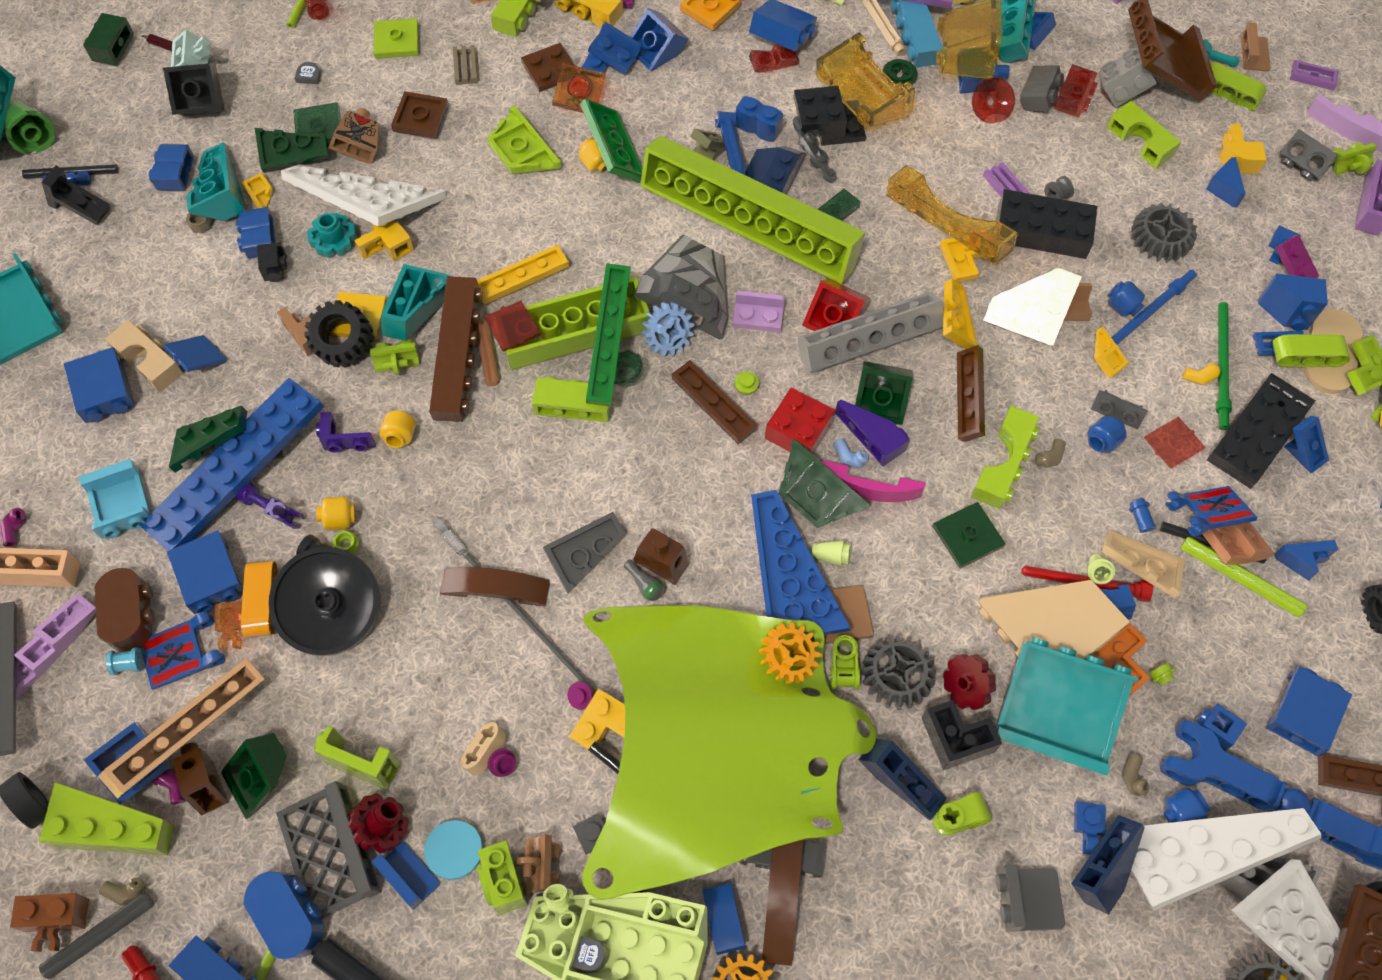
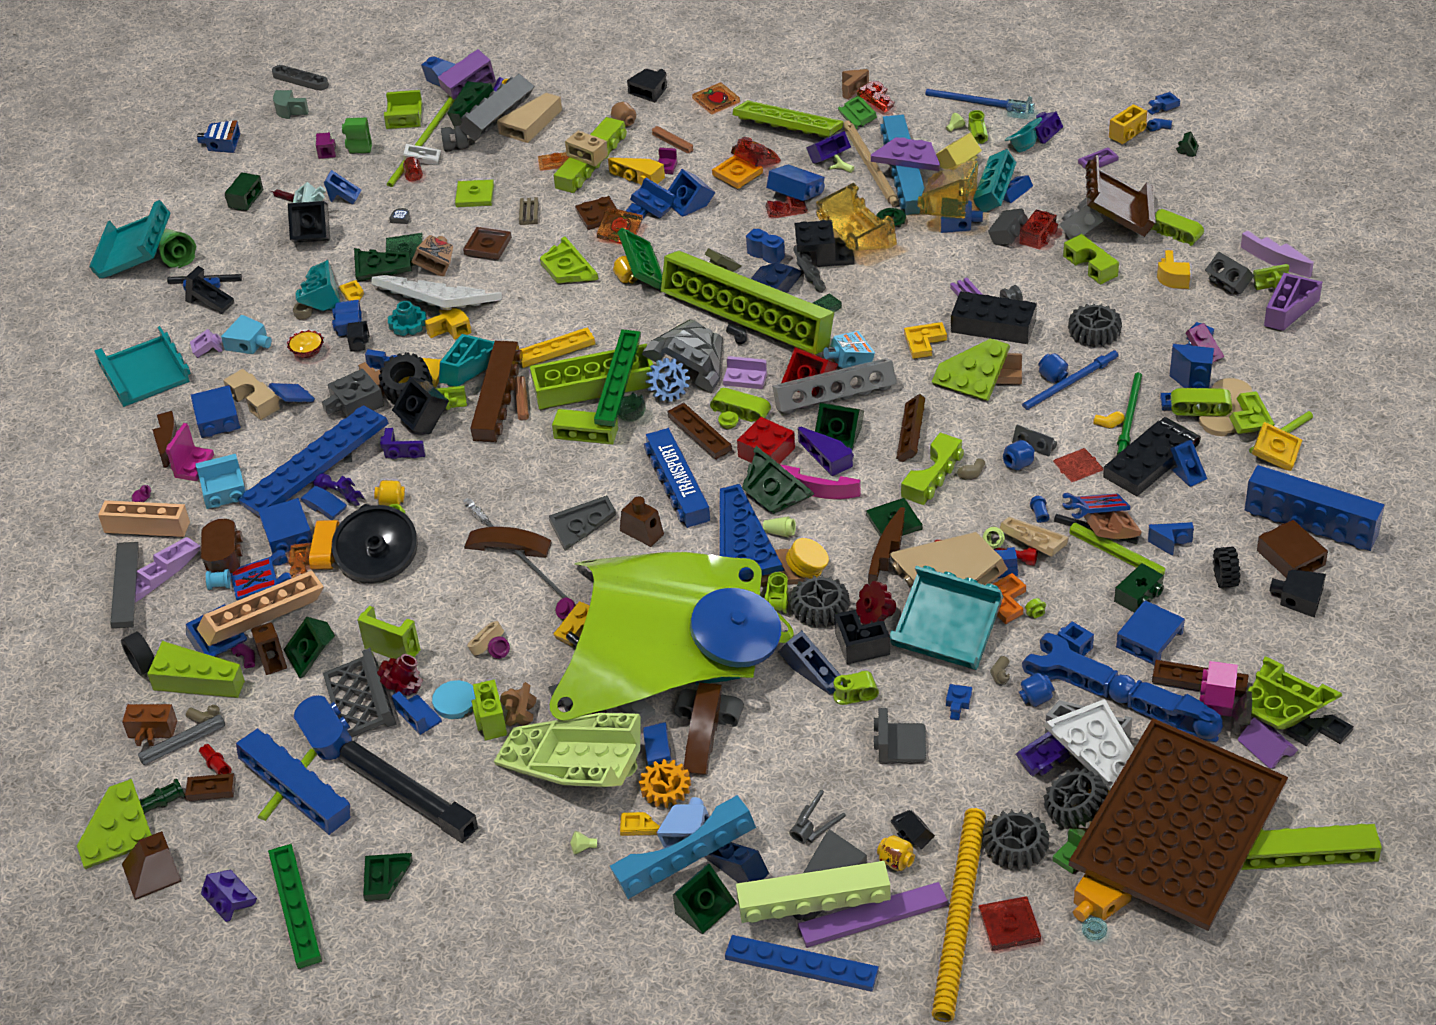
camera: 10 degrees right, 20 degrees down
blue brick [149,144,194,191] -> none
dark green wing [169,405,248,473] -> none
yellow head [379,410,416,448] -> none
clear red piece [484,300,540,352] -> none
yellowish green plate [540,884,574,914] -> none
tile [572,936,608,972] -> none
dark grey piece [624,559,664,601] -> none
blue piece [715,111,745,175] -> none
light orange gear [759,622,821,685] -> none
light blue arm [833,439,868,468] -> none
clear yellow arch [886,165,1018,265] -> none
yellow wing [943,279,978,349] -> none
clear red dish [972,77,1015,124] -> none
dark blue slope [1071,815,1145,915] -> none
yellow tile [1094,326,1129,378] -> none
white wing [1131,808,1321,911] -> none
teal piece [1203,39,1239,67] -> none
blue slope [1206,157,1246,207] -> none
medium nougat panel [1241,22,1271,72] -> none
medium lavender tile [1290,60,1339,91] -> none
none -> reddish brown slope [152,411,177,468]
none -> dark pink bracket [166,423,214,482]
none -> lavender bracket [190,329,223,358]
none -> medium azure torso [221,315,272,354]
none -> yellow piece [287,330,324,358]
none -> blue slope [301,486,347,520]
none -> dark grey hinge [322,368,384,417]
none -> blue slope [324,170,361,204]
none -> blue plate [365,349,397,370]
none -> black brick [392,376,449,434]
none -> blue brick [644,428,710,528]
none -> blue dish [690,588,781,667]
none -> lime beam [710,387,771,422]
none -> black arm [726,324,747,344]
none -> yellow head [786,538,829,579]
none -> medium azure torso [823,331,875,369]
none -> reddish brown slope [868,507,905,584]
none -> dark purple bracket [1015,731,1071,777]
none -> dark green brick [1114,563,1164,613]

